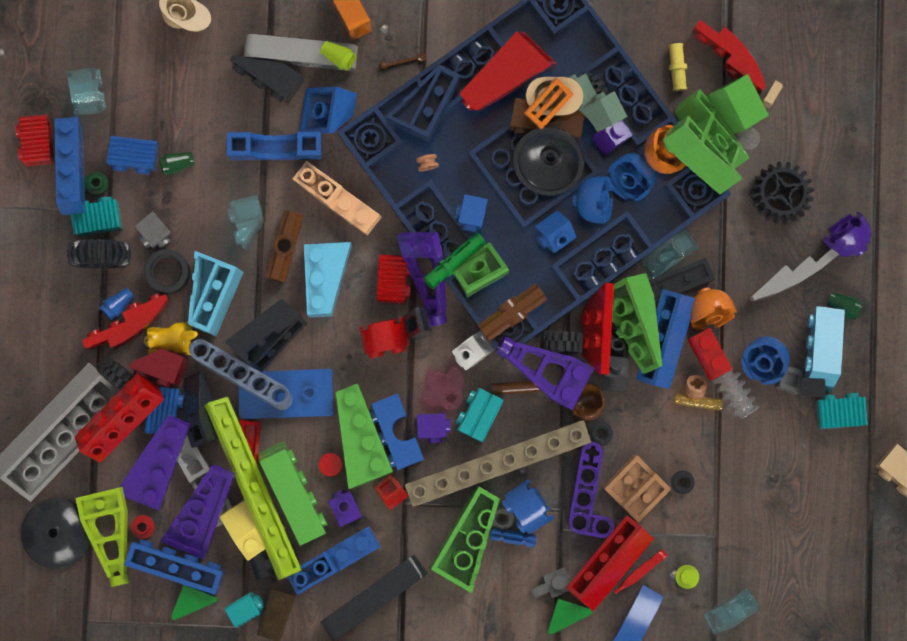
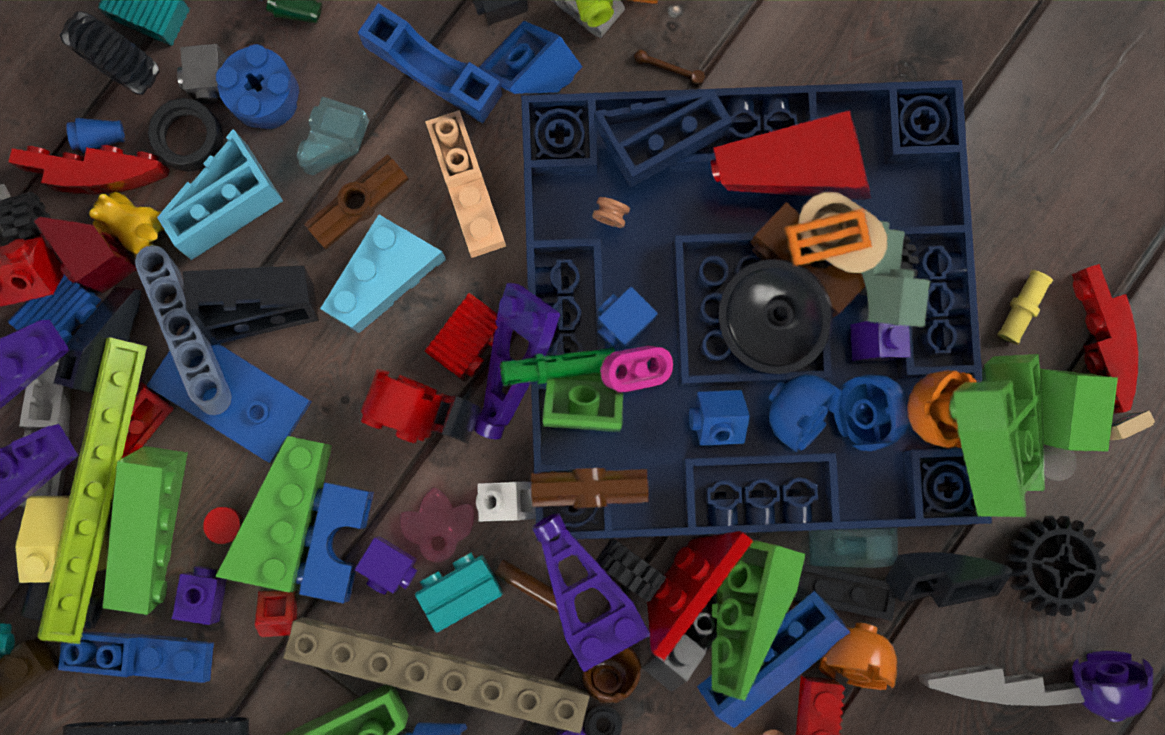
camera: 30 degrees right, 0 degrees up
none -> blue brick [216,44,299,129]
none -> dark pink plate [601,346,673,392]
none -> black slope [885,552,1013,608]

